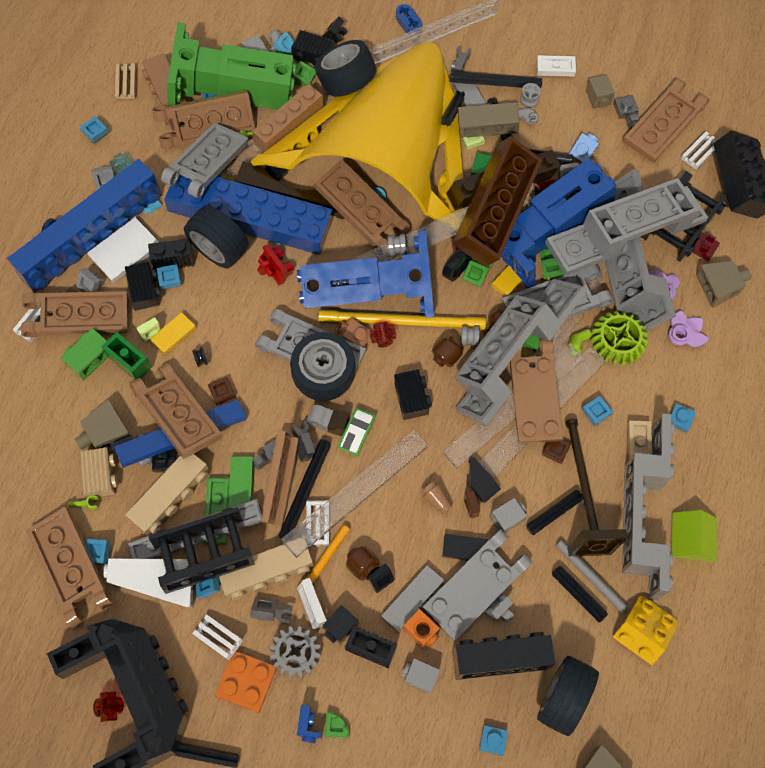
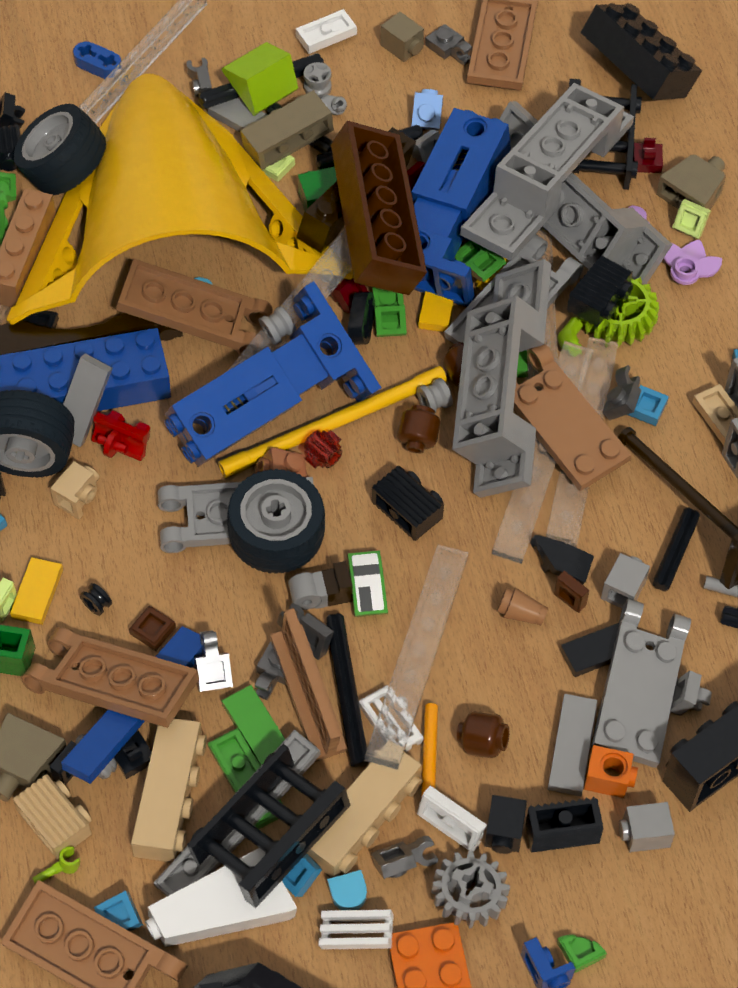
camera: 30 degrees left, 10 degrees down
black tile [367,563,395,593] -> none
black axle [441,91,465,127] -> none
reddish brown tile [542,440,571,464] -> none
white tile [681,131,715,170] -> none
none -> tan brick [50,461,100,519]
none -> light grey tile [63,353,113,447]
none -> plate [194,630,233,692]
none -> lime slope [221,42,299,116]
none -> medium azure tile [327,870,367,910]
none -> black brick [567,255,634,327]
none -> flat silver plate [602,365,641,420]
none -> yellowish green tile [672,199,711,239]

